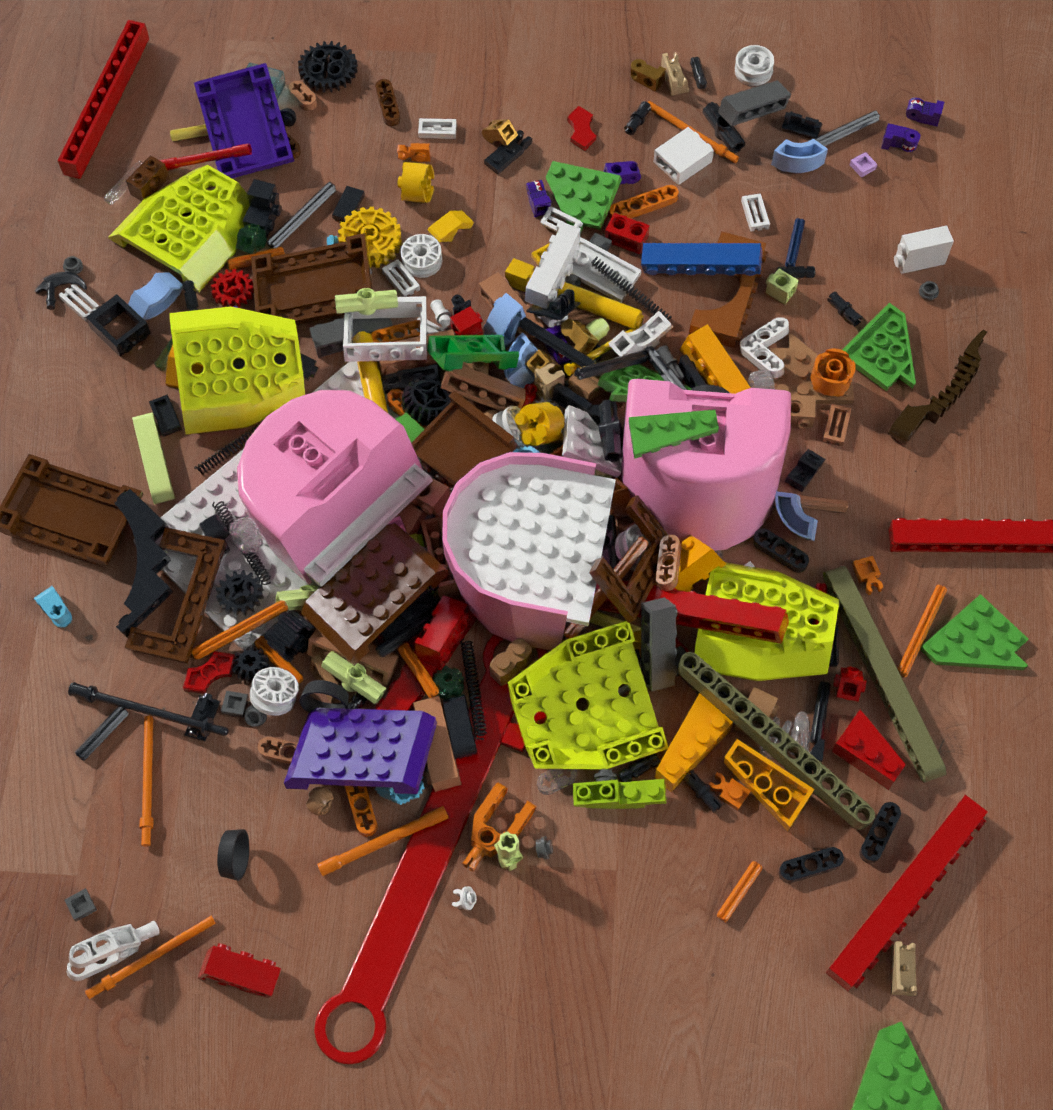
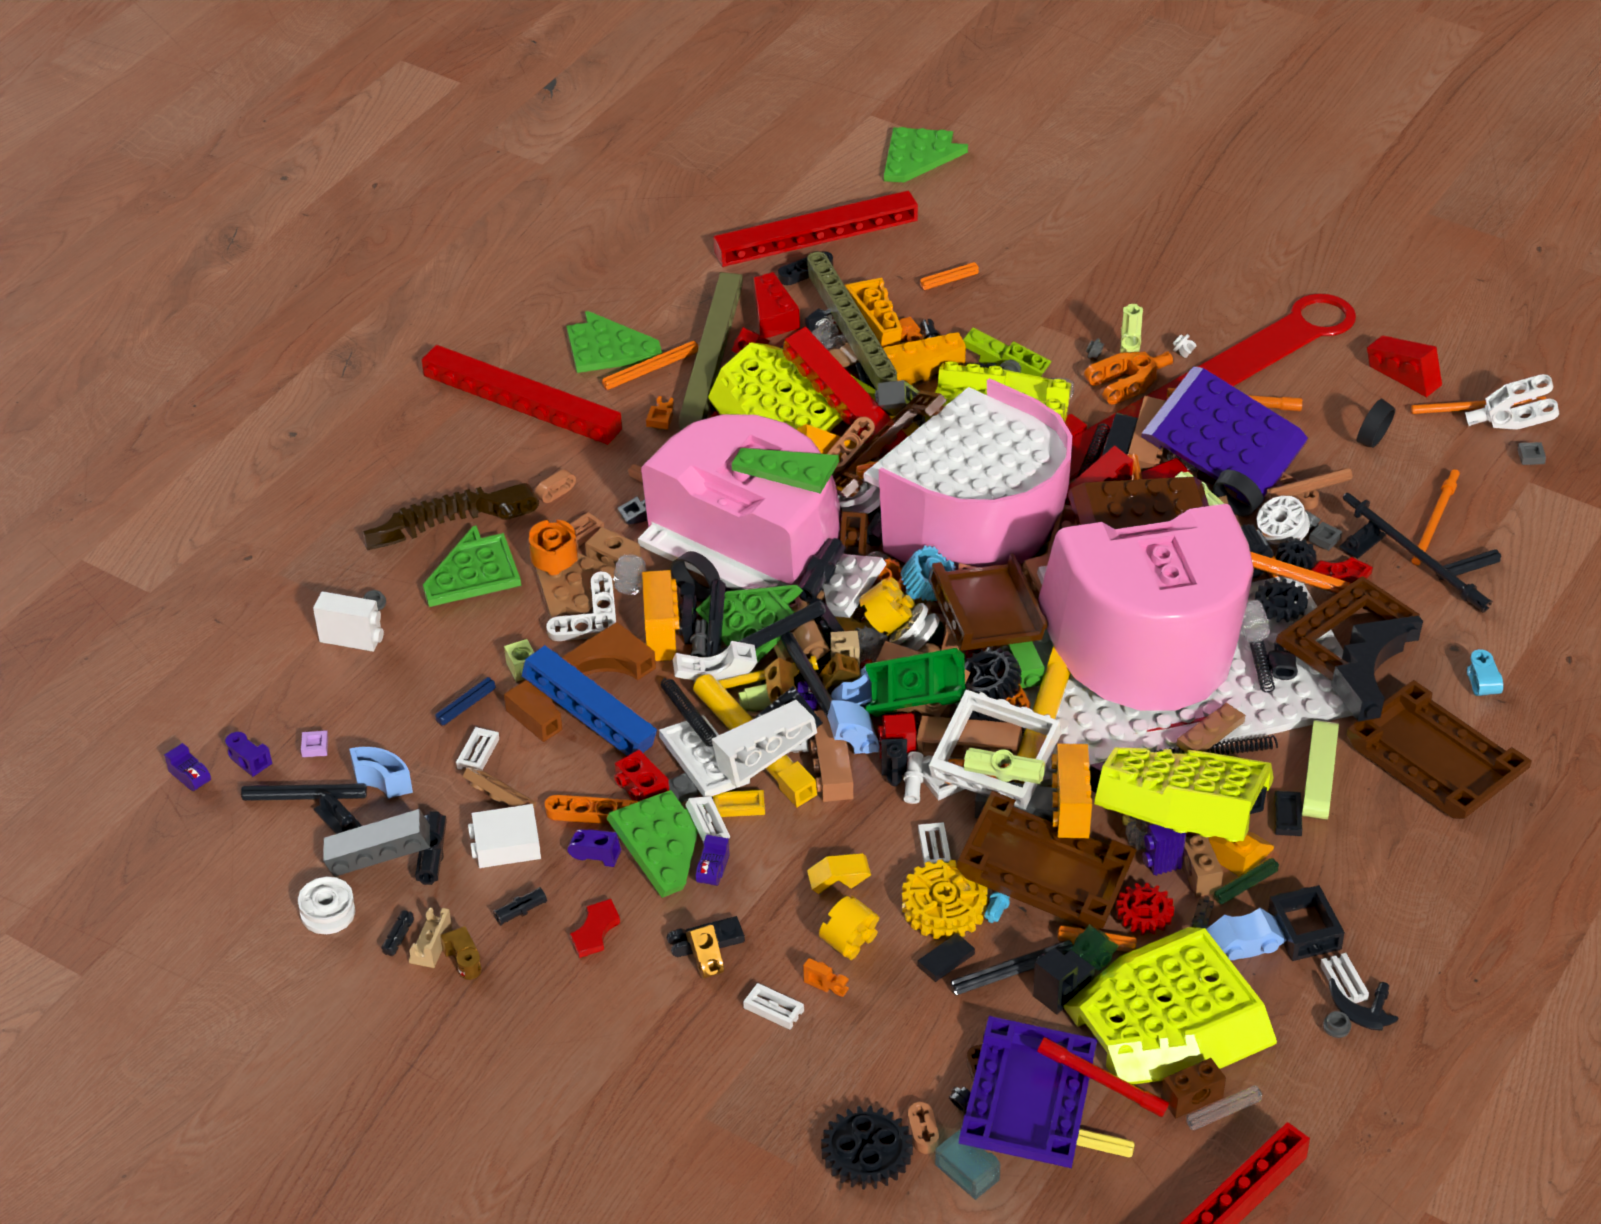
camera: 150 degrees left, 20 degrees down
reddish brown beam [375,79,400,126] -> none
white wheel [401,234,443,278] -> none
orange bar [648,101,739,163] -> none
black axle [777,266,815,278] -> none
black beam [778,847,844,883] -> none
black pin [827,291,863,326] -> none
tan hinge [891,941,917,996] -> none
none -> medium nougat plate [463,768,537,808]
none -> nougat beam [535,469,576,503]
none -> light orange wedge [1051,743,1092,838]
none -> medium nougat plate [1176,702,1246,753]
none -> nougat axle [1267,468,1353,500]

